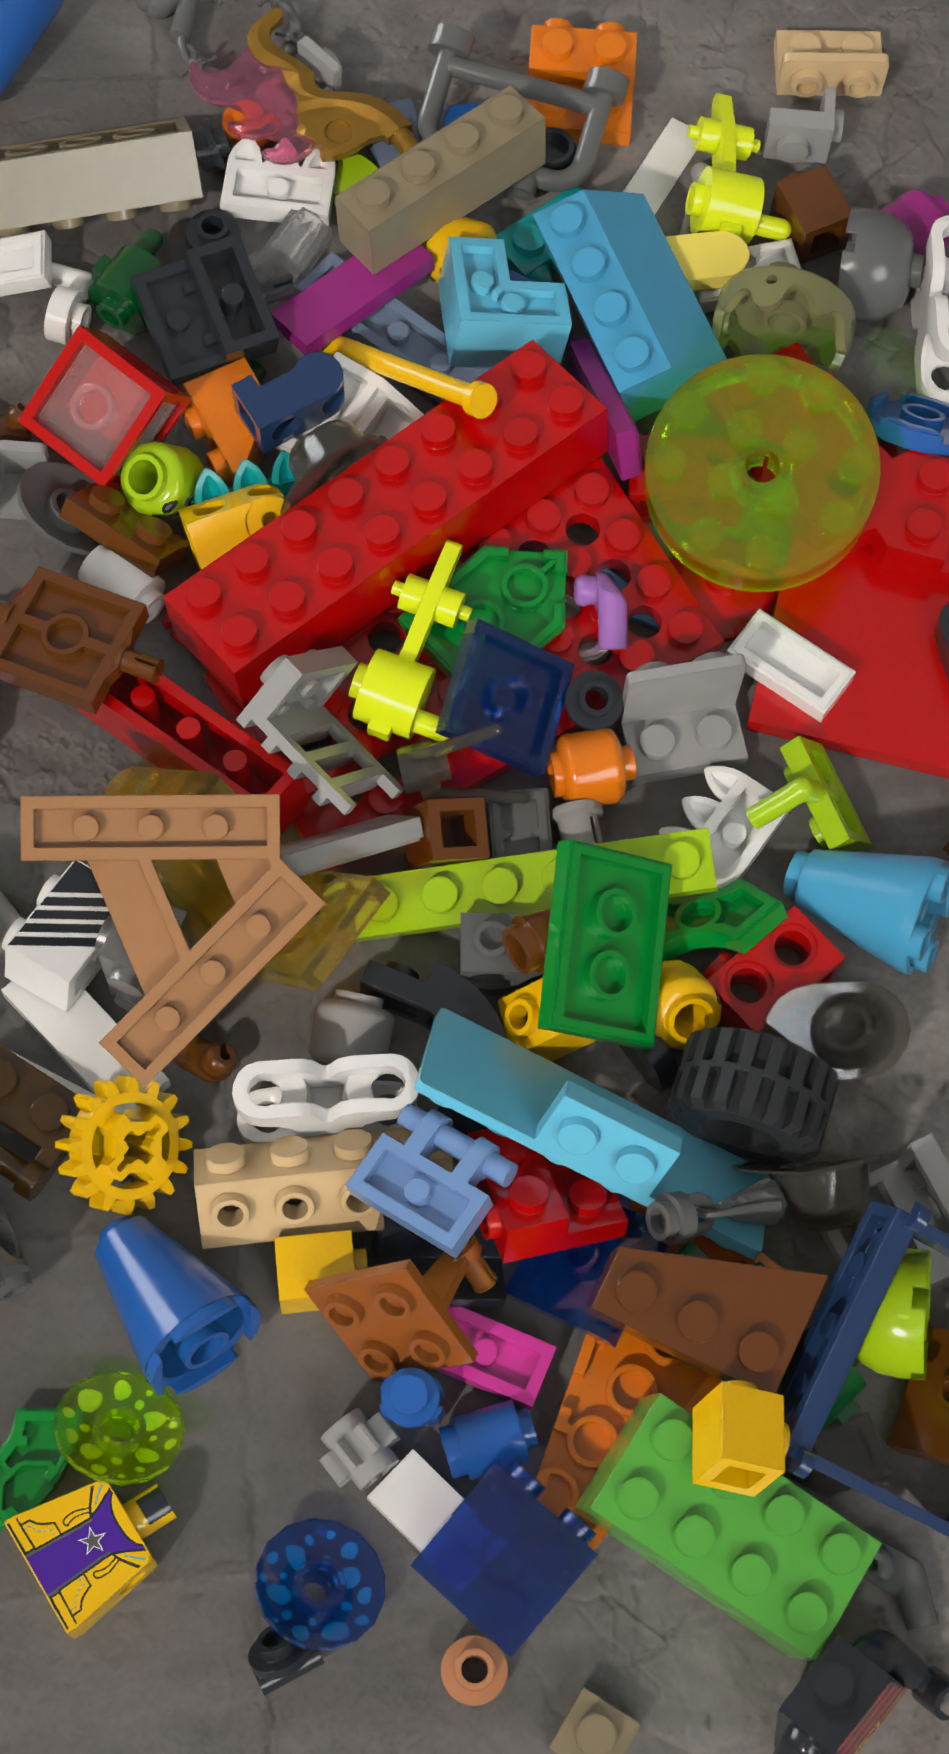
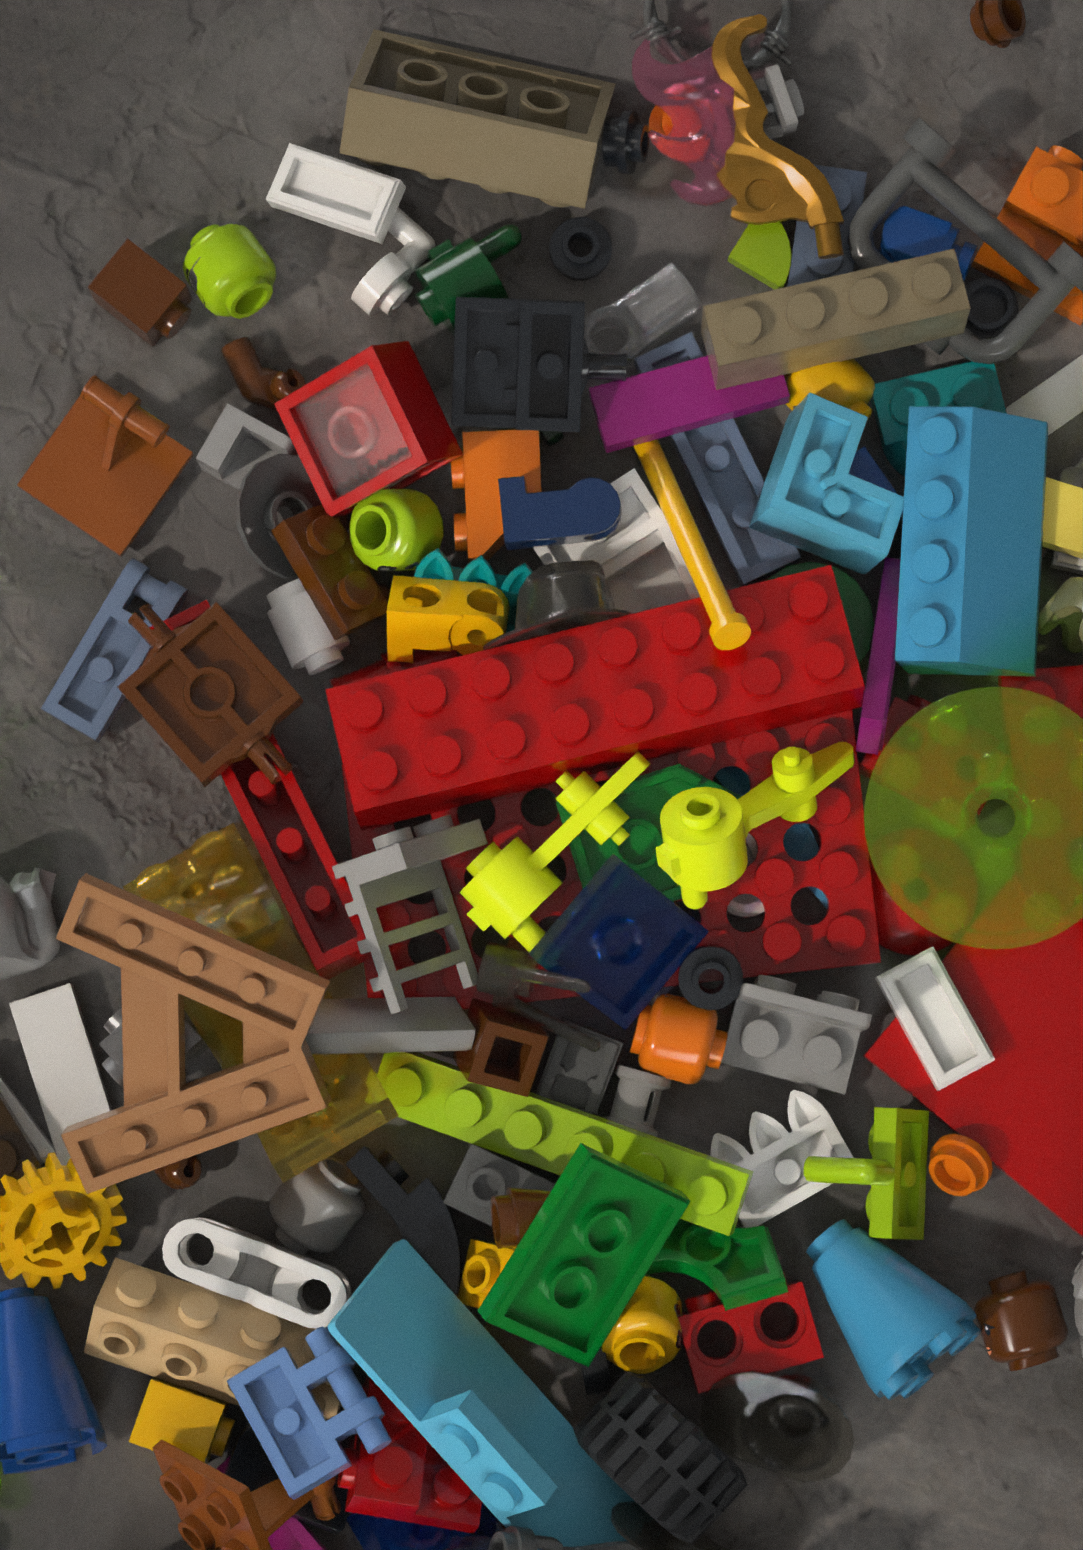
camera: 30 degrees right, 15 degrees up
white brick [2,861,111,1013] -> none
white plate [220,136,336,229] -> none
medium lavender arm [574,571,628,650] -> none
none -> neon yellow piece [656,742,854,910]
none -> orange plate [929,1134,993,1196]

